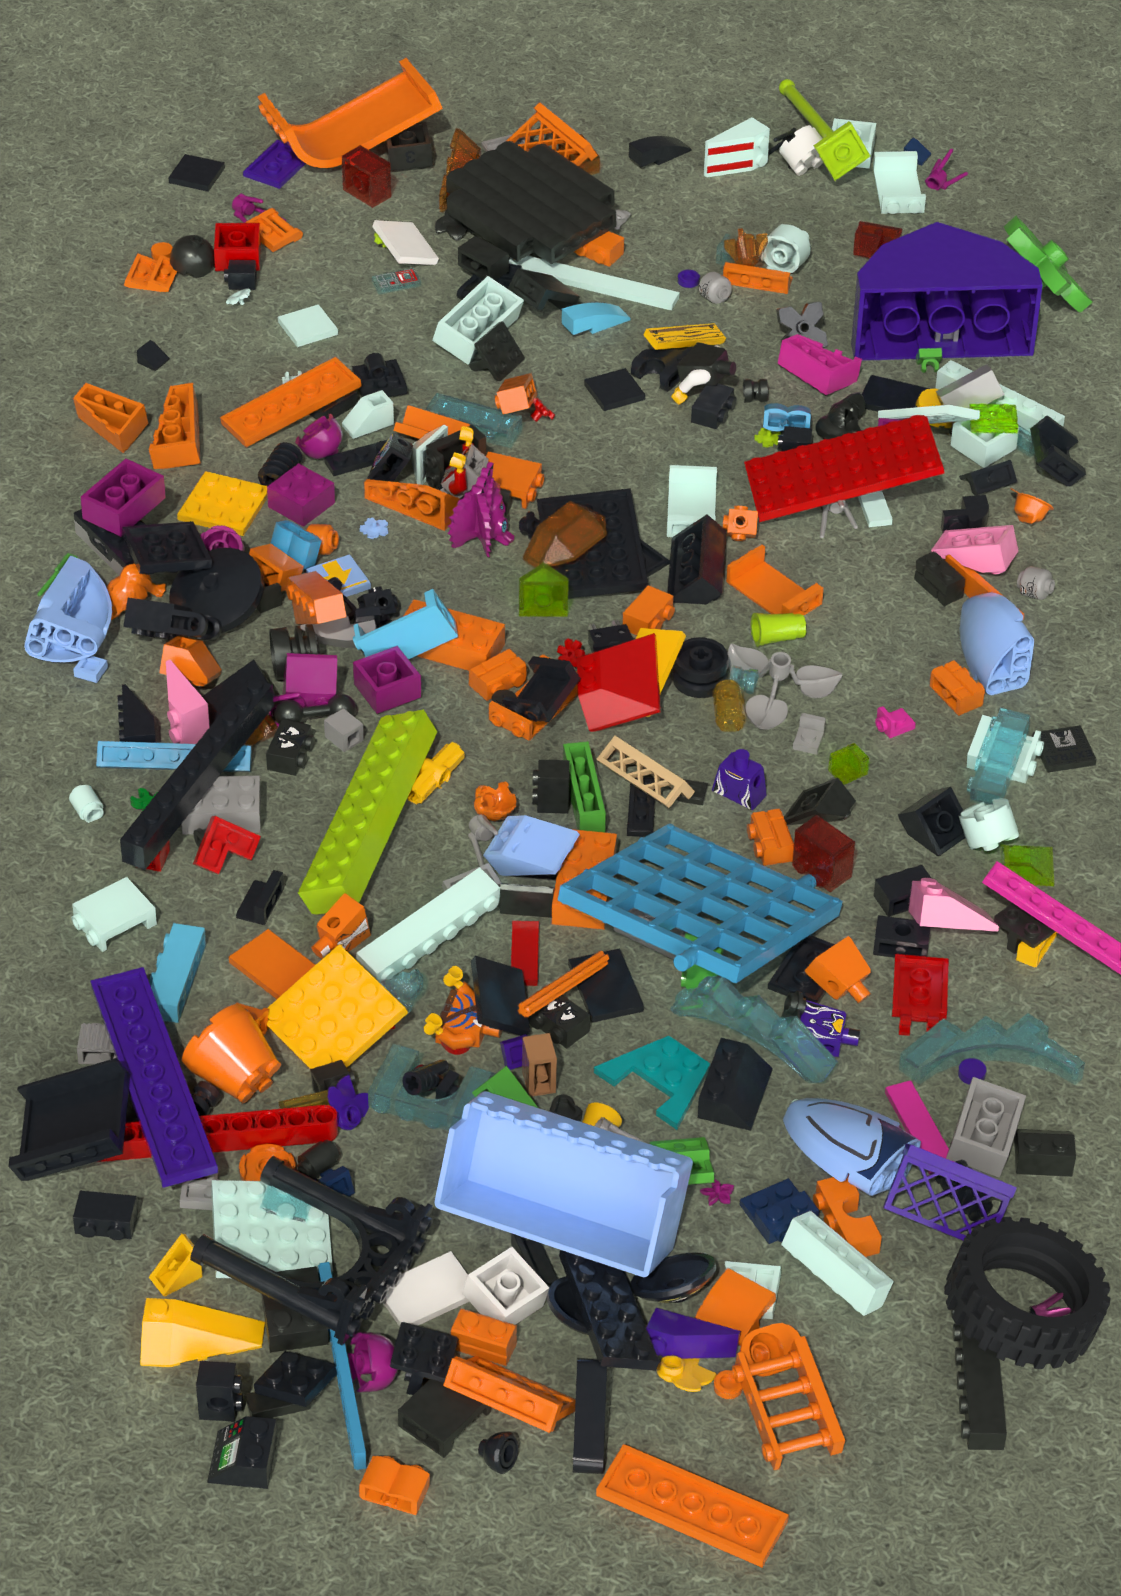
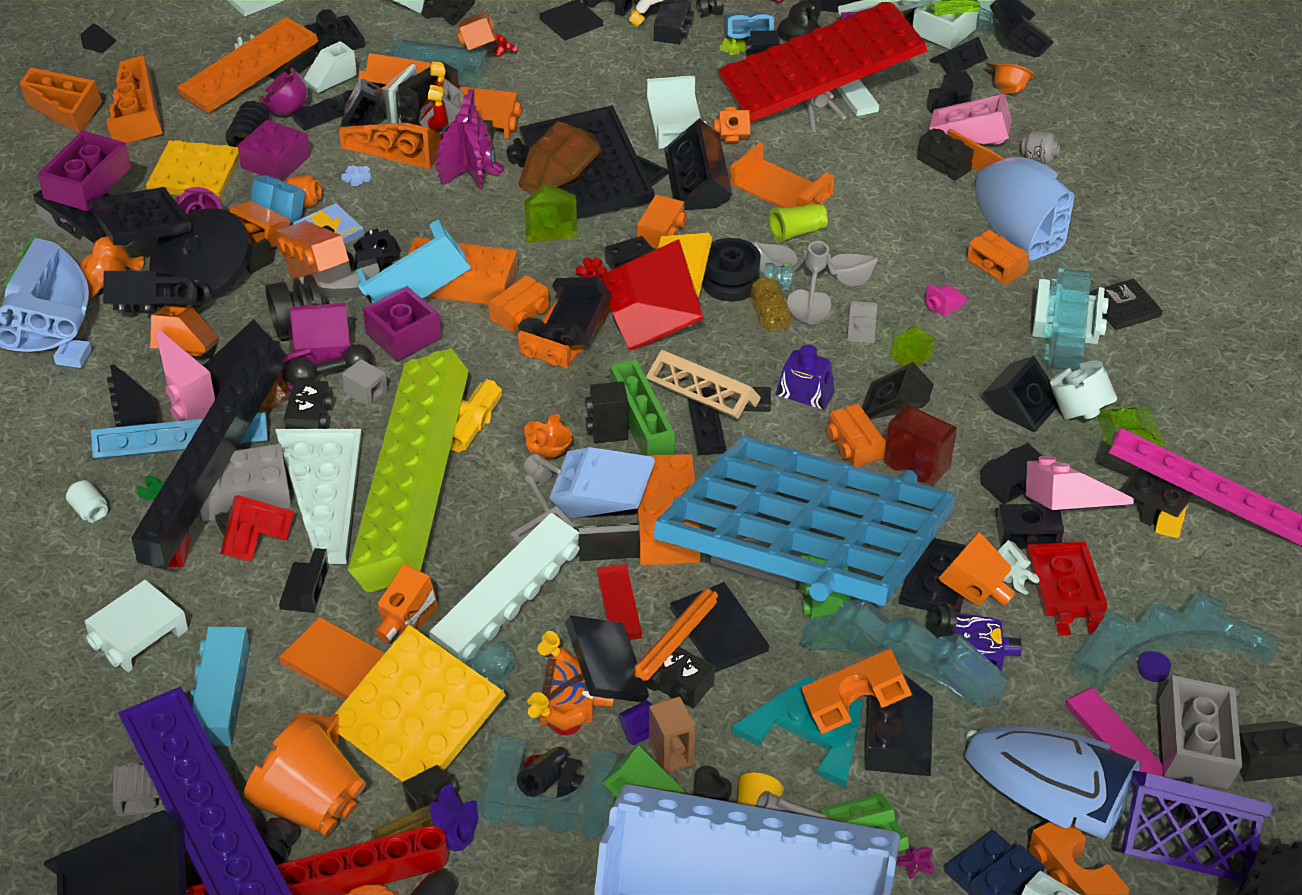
camera: 10 degrees left, 0 degrees up
none -> light aqua wing [275,429,362,564]
none -> orange arch [801,648,912,734]
none -> light aqua plate [998,540,1039,595]

